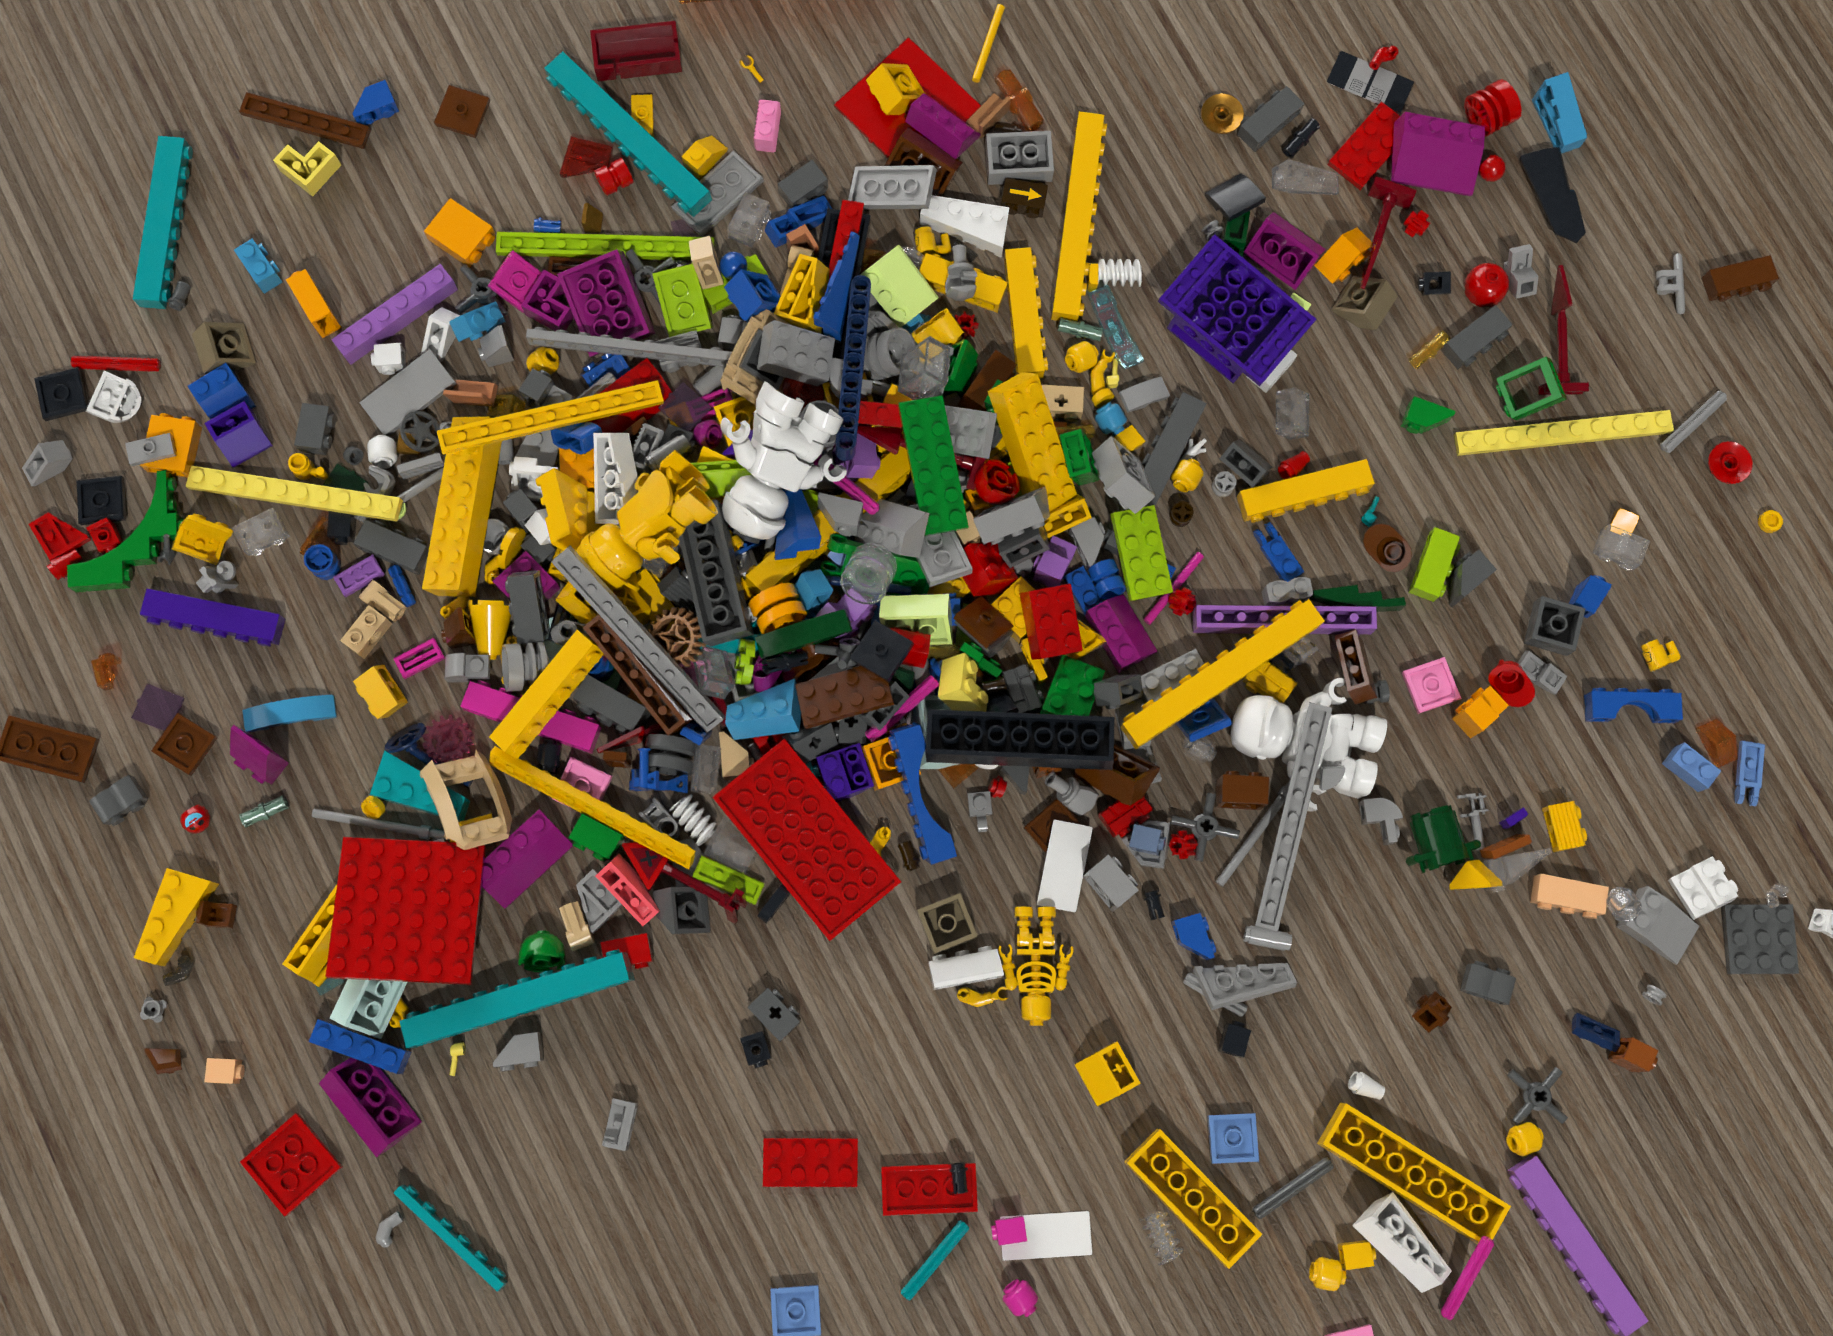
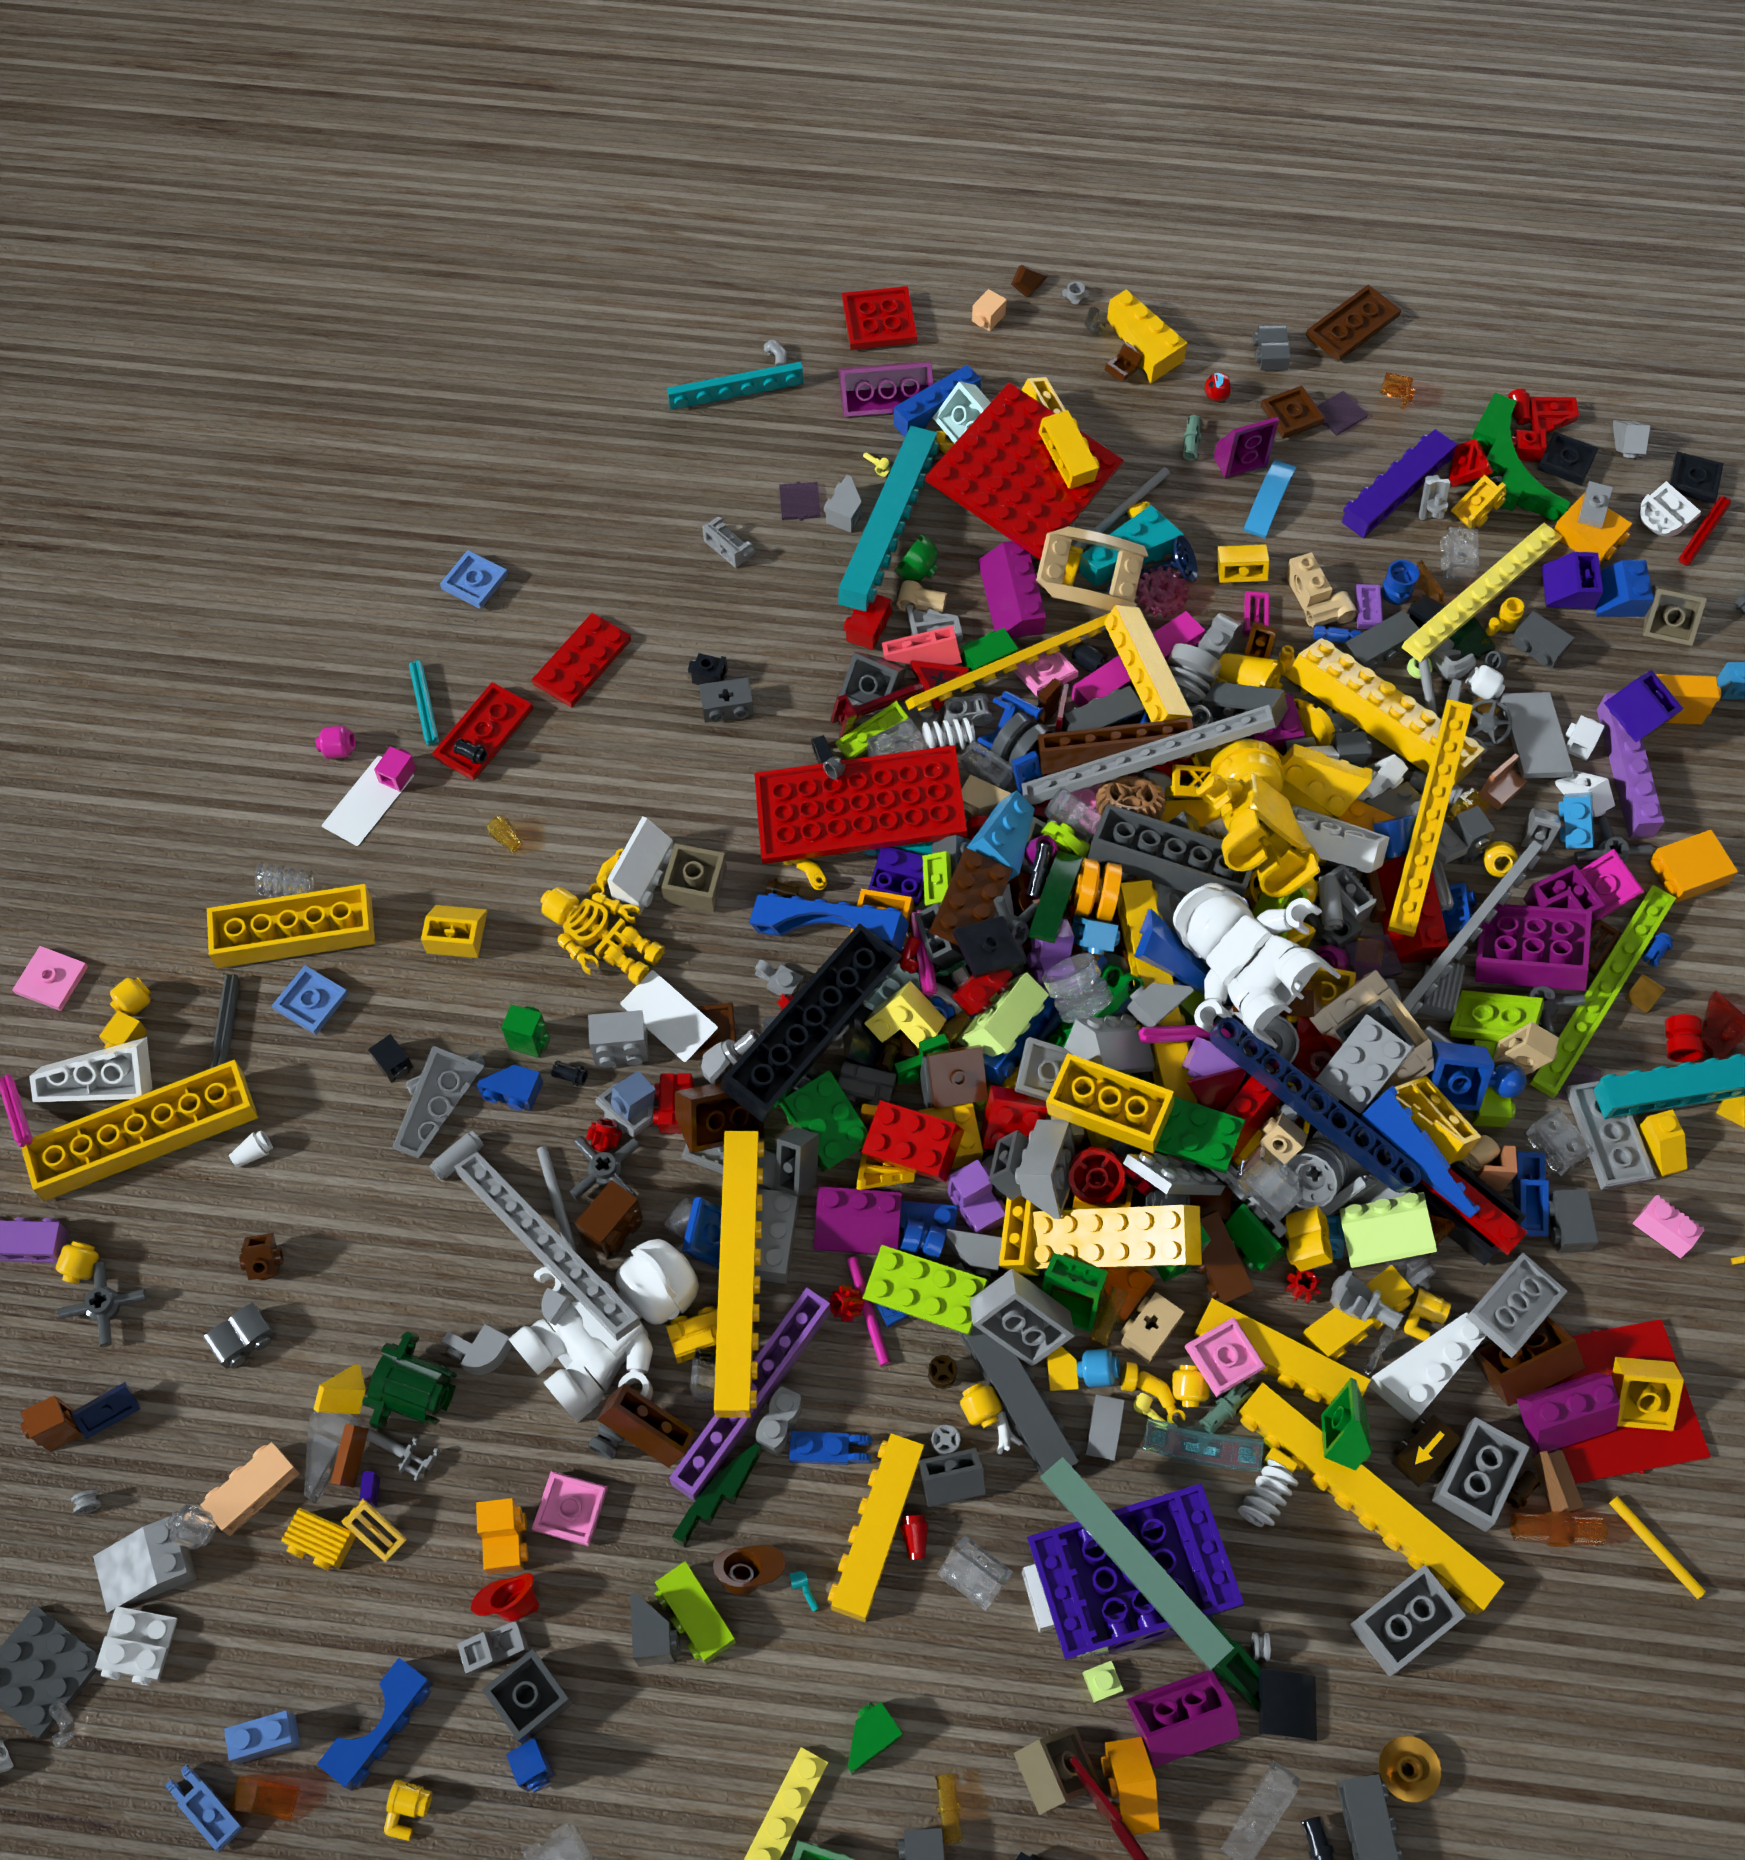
camera: 130 degrees right, 15 degrees down
none -> yellow tile [342,1498,407,1562]
none -> clear yellow cone [486,815,523,853]
none -> green brick [501,1004,550,1058]
none -> clear purple piece [779,481,821,521]
none -> dark grey hinge [823,757,846,779]
none -> red arm [900,936,921,974]
none -> lime plate [922,851,952,907]
none -> yellow brick [1039,410,1099,489]
none -> sand green tile [1040,1457,1234,1671]
none -> yellow brick [1046,1053,1174,1154]
none -> bright pink plate [1184,1317,1266,1397]
none -> tan brick [1259,1113,1308,1165]
none -> green slope [1321,1378,1372,1471]
none -> light grey brick [1349,1565,1466,1677]
none -> clear piece [1365,1326,1399,1374]
none -> red wing [1449,438,1493,487]
none -> dark purple slope [1604,669,1684,742]

